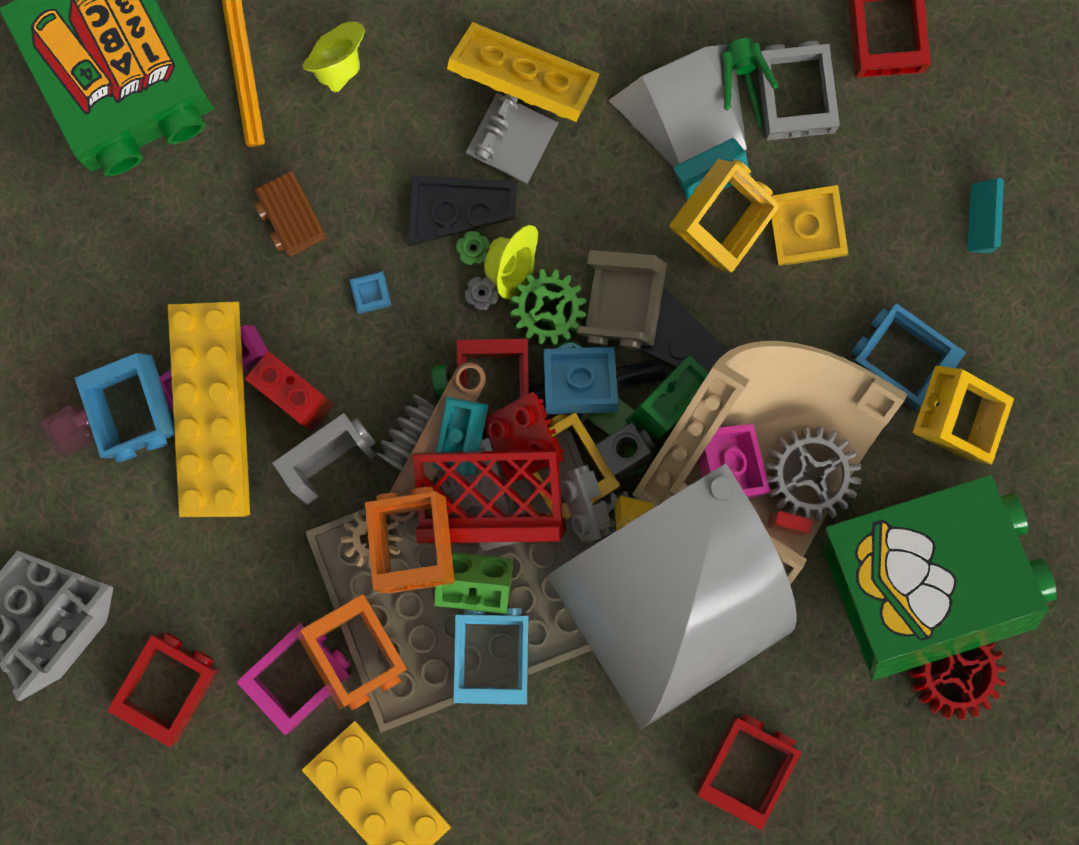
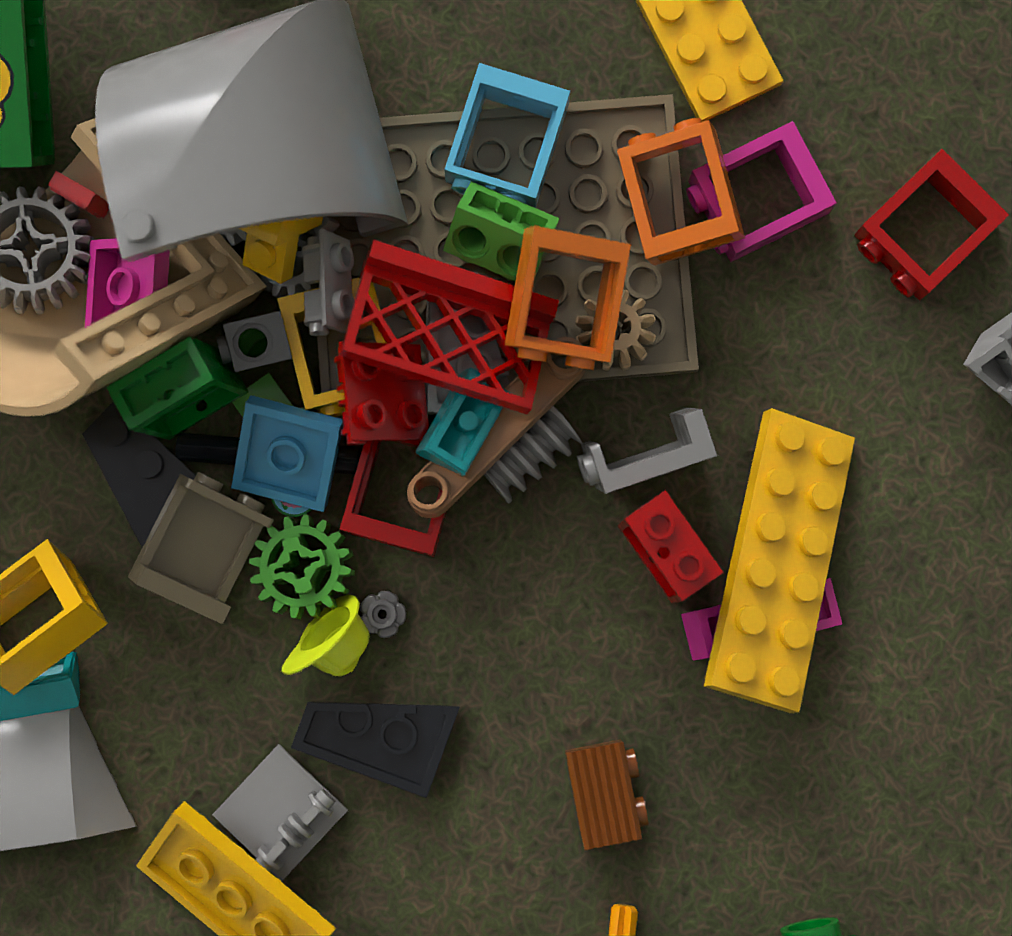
camera: 165 degrees left, 0 degrees up
clear pink brick [39,404,95,456] -> none
dark azure window [75,353,175,462] -> none
dark azure tile [349,271,392,314] -> none
green tile [432,364,451,400] -> none
bright green plate [456,231,490,265] -> none

